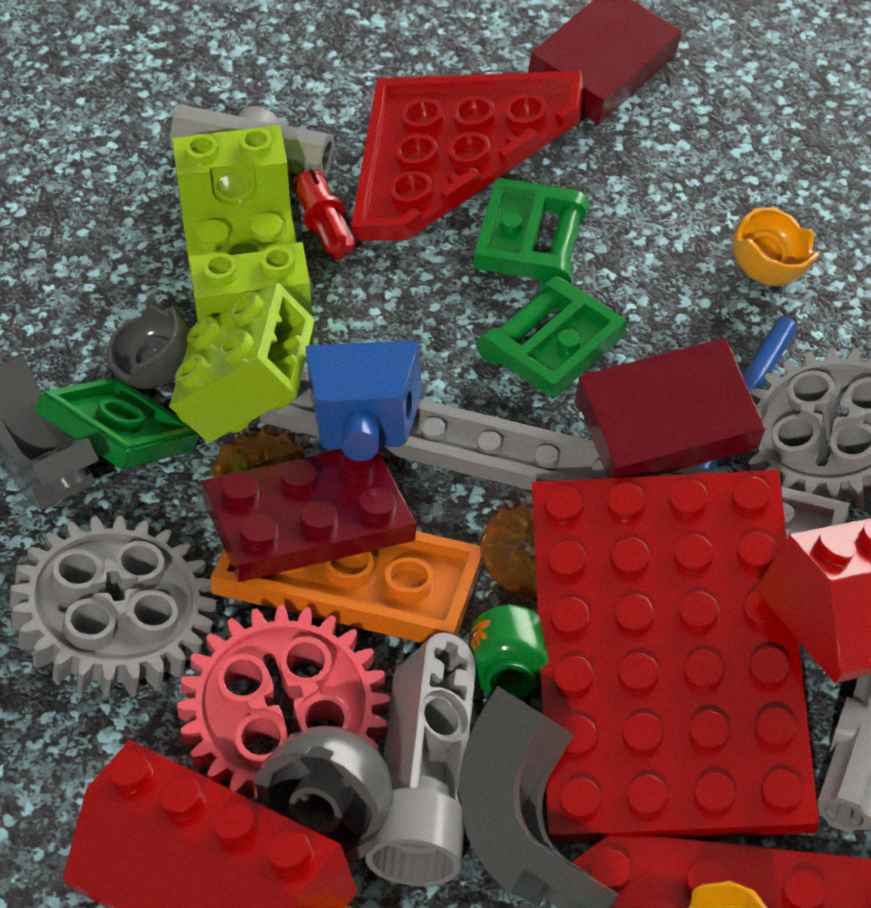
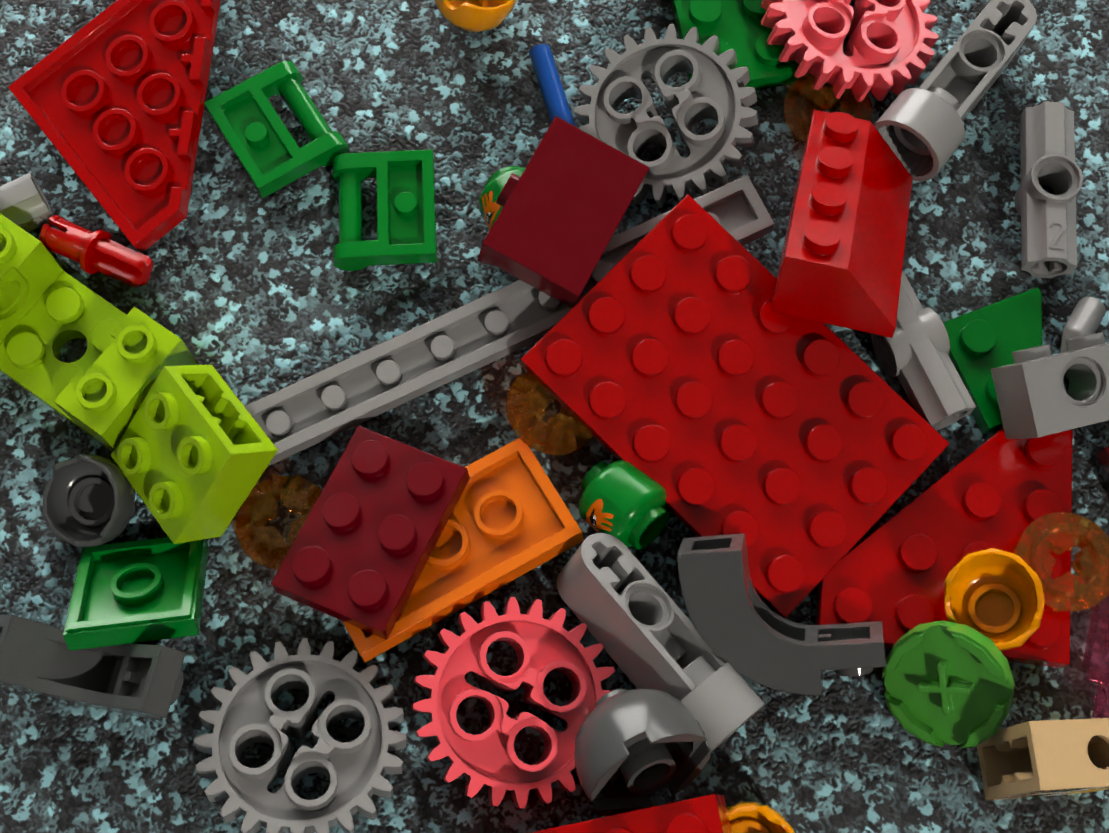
camera: 45 degrees left, 20 degrees up
blue torso [305,341,422,461] -> none

